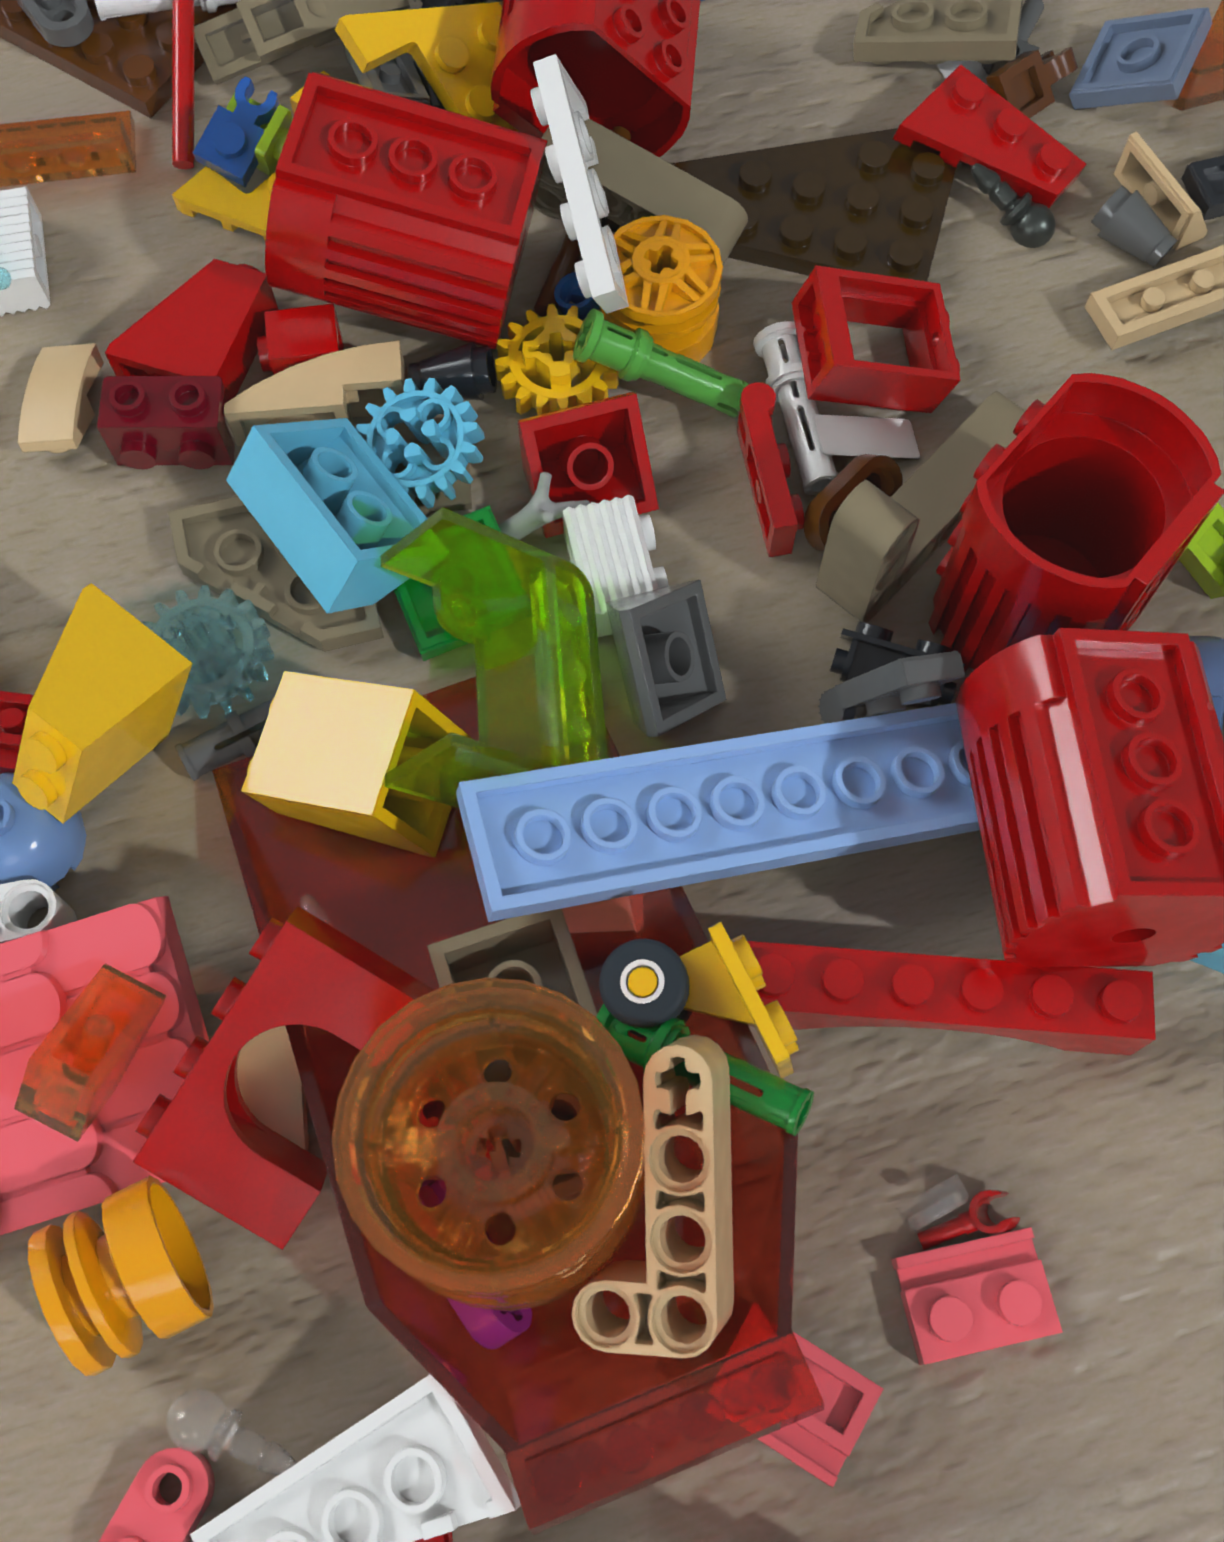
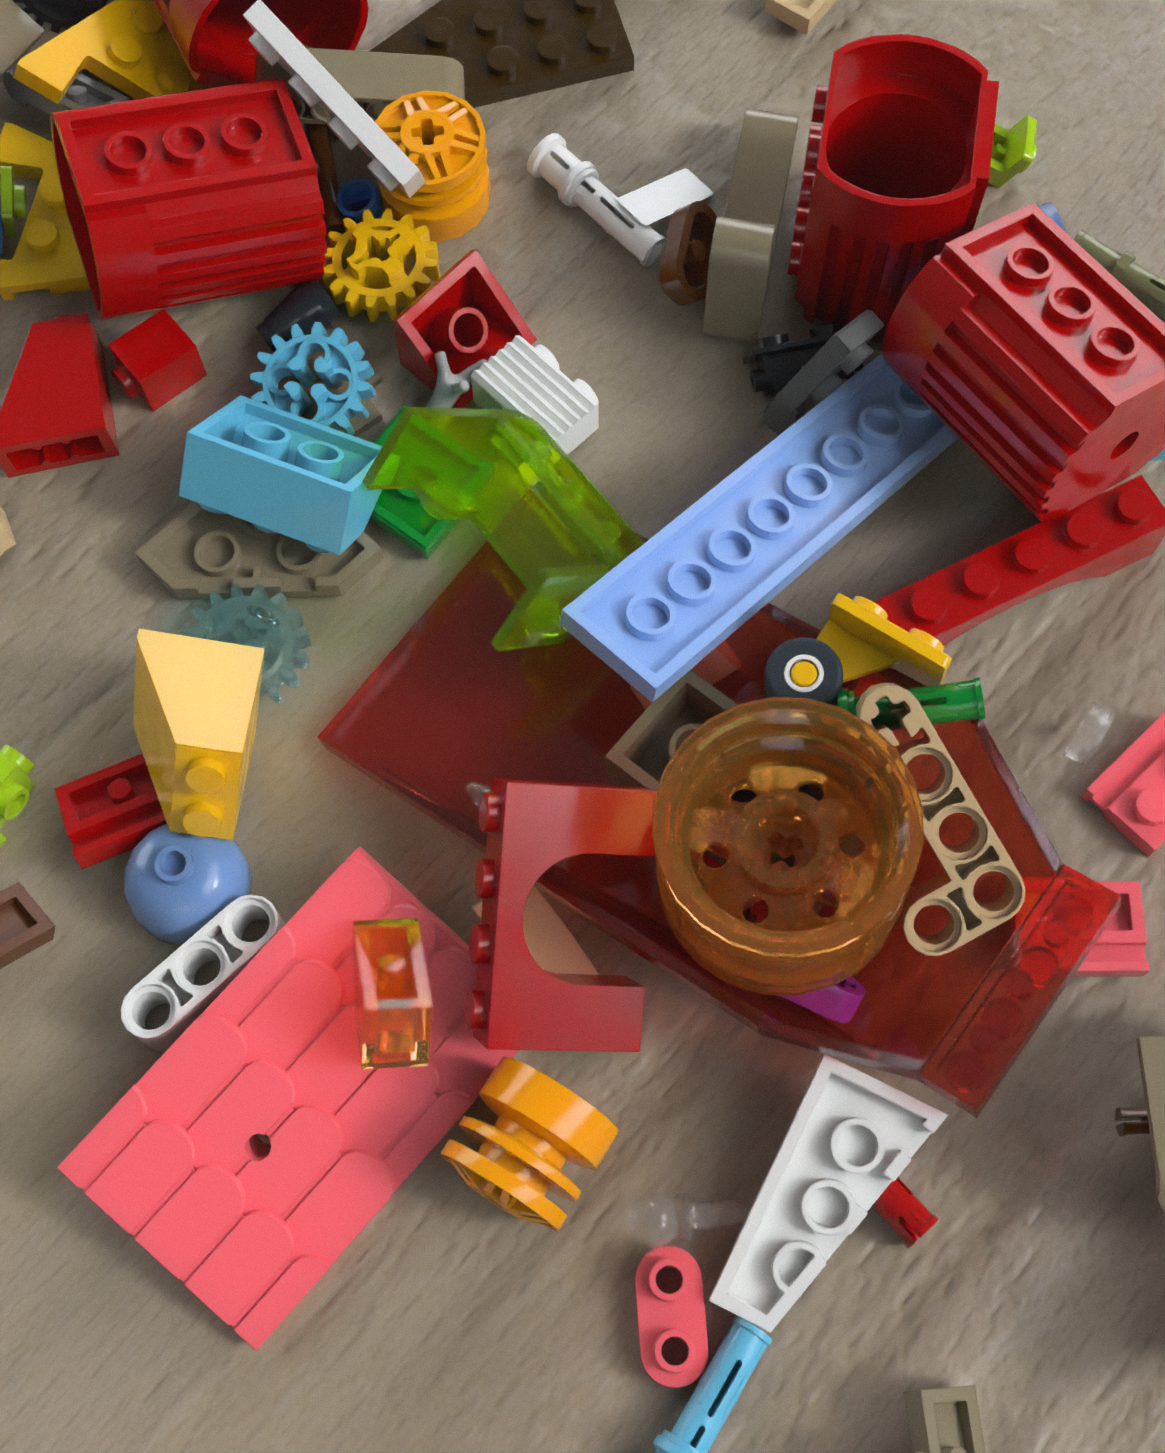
camera: 30 degrees left, 0 degrees up
dark red bracket [97,376,235,470] -> none
dark grey pin [175,699,272,781] -> none
tan slope [224,340,407,446] -> none
slope [241,671,473,858] -> none
bright green pin [573,308,749,418] -> none
dark grey slope [605,580,727,737] -> none
red plate [737,382,804,558] -> none
red window [791,265,961,413] -> none
red hand [917,1190,1020,1250] -> none

